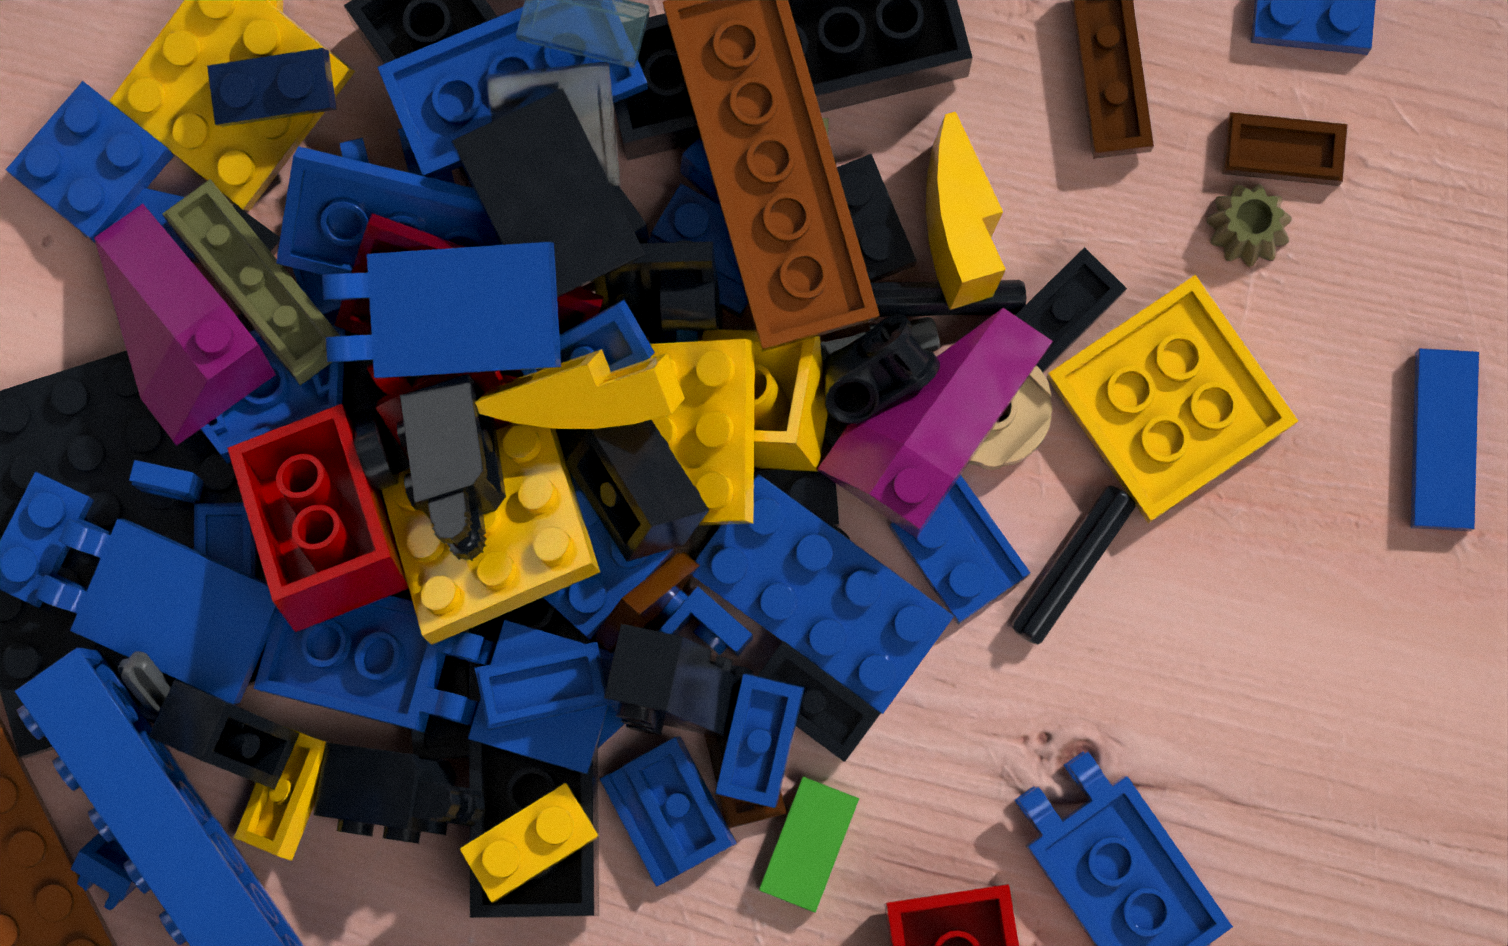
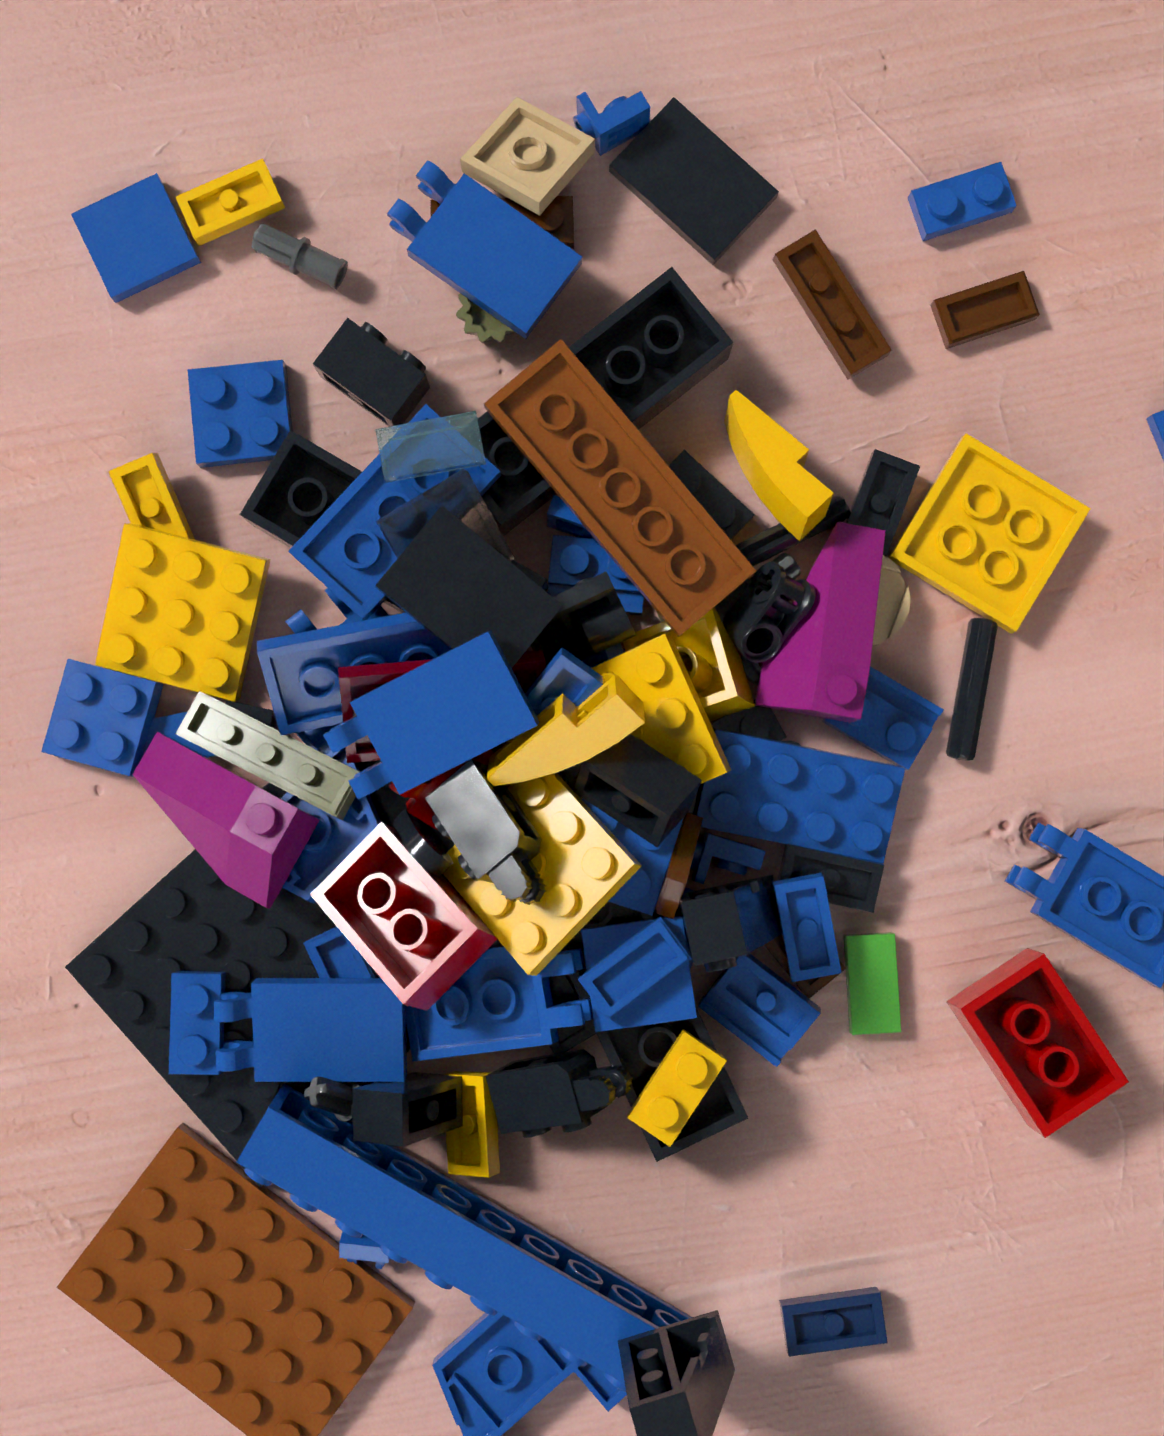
camera: 25 degrees left, 5 degrees up
blue tile [129,460,204,504] -> none
dark blue plate [207,48,337,127] -> none
olive piece [1206,184,1292,267] -> none

